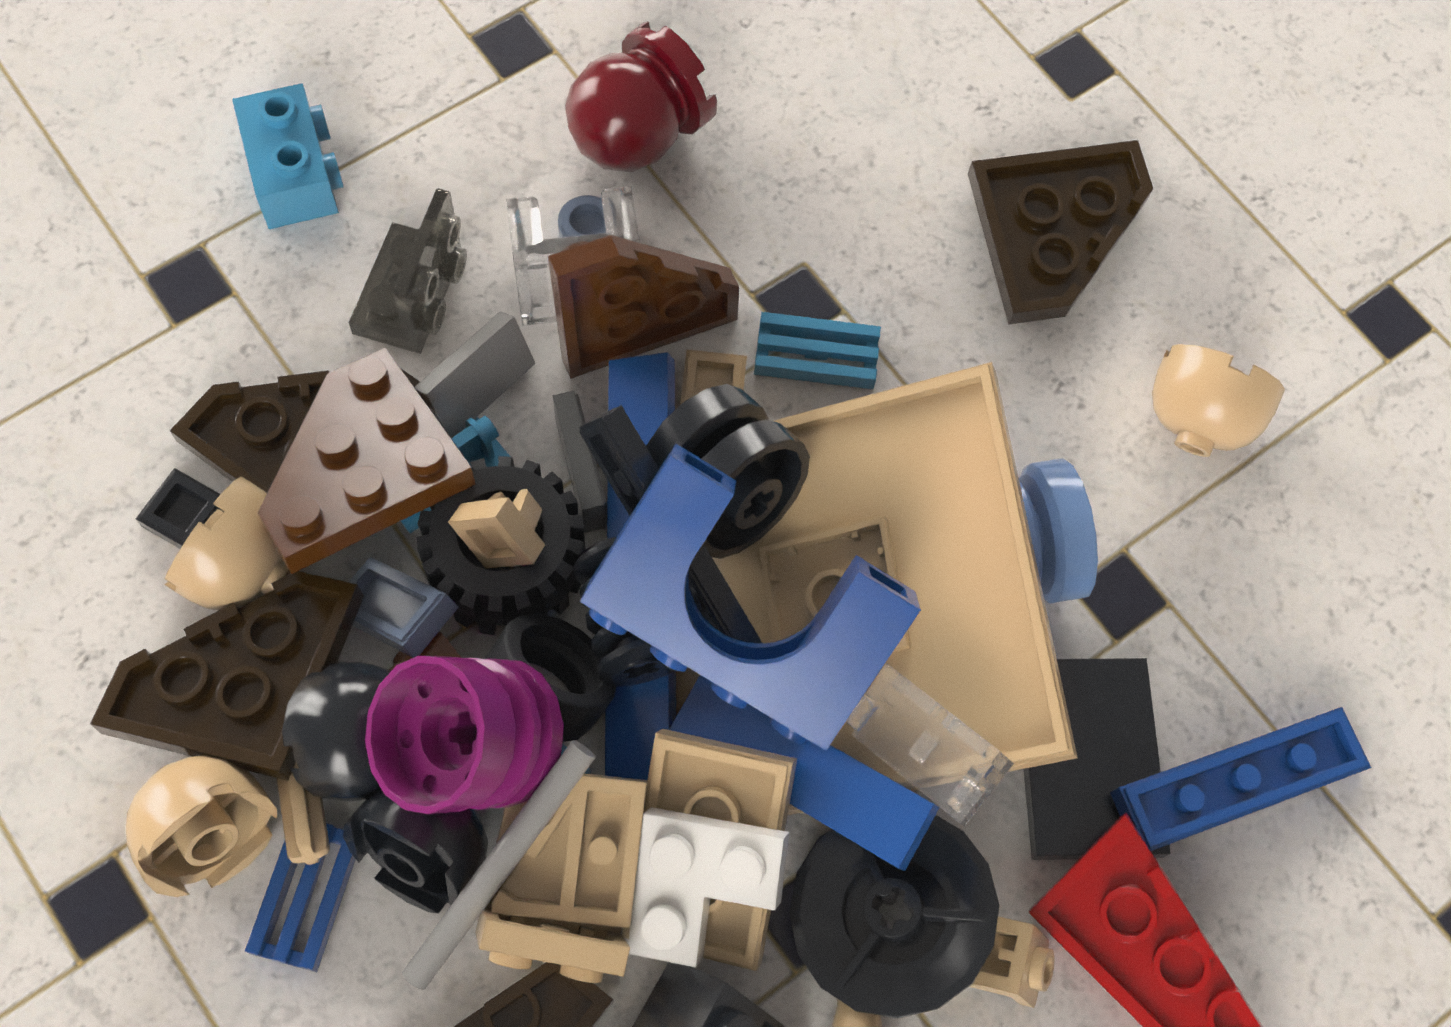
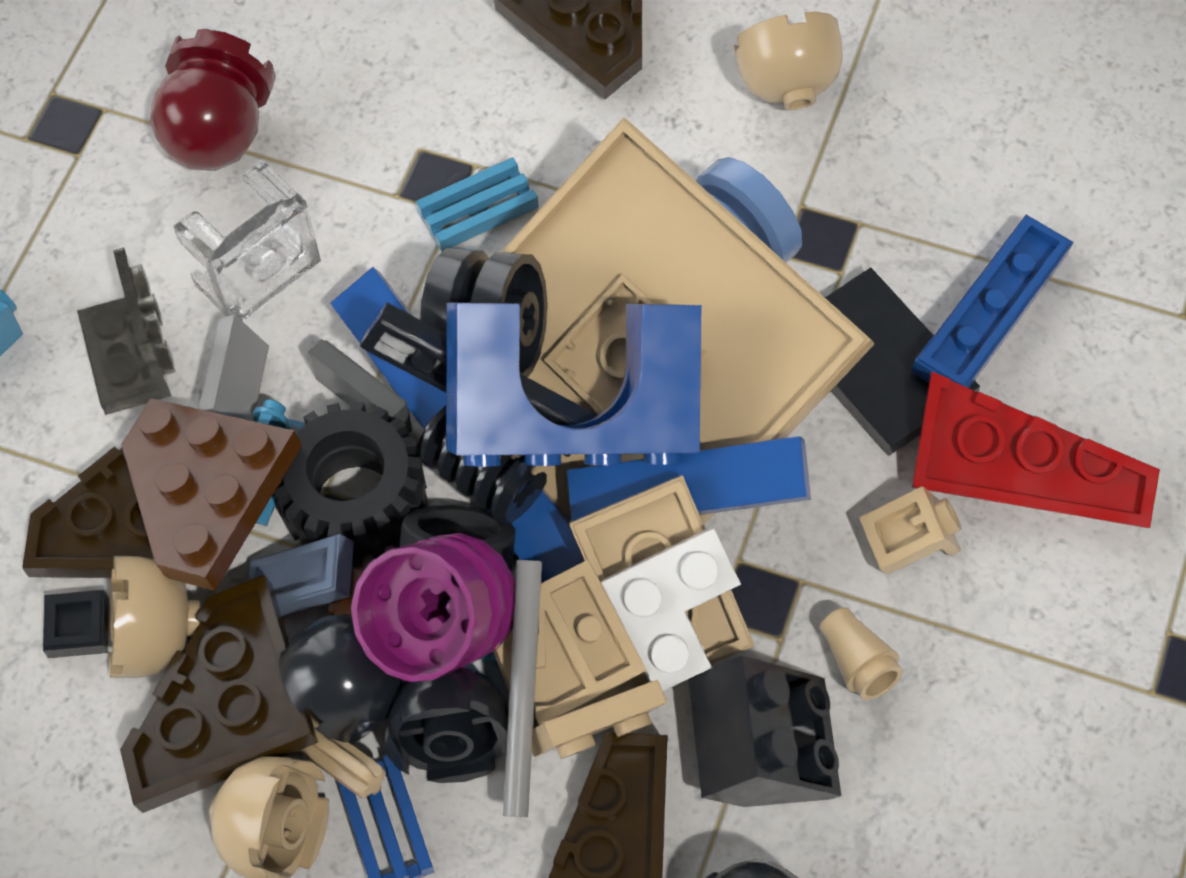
camera: 25 degrees left, 5 degrees down
tan tile [448,489,545,569] -> none
reddish brown plate [548,235,739,379] -> none
sand blue tile [558,195,617,248] -> none
tan tile [680,349,747,405] -> none
black piece [789,815,1000,1019] -> none
clear hinge [847,663,1014,826] -> none

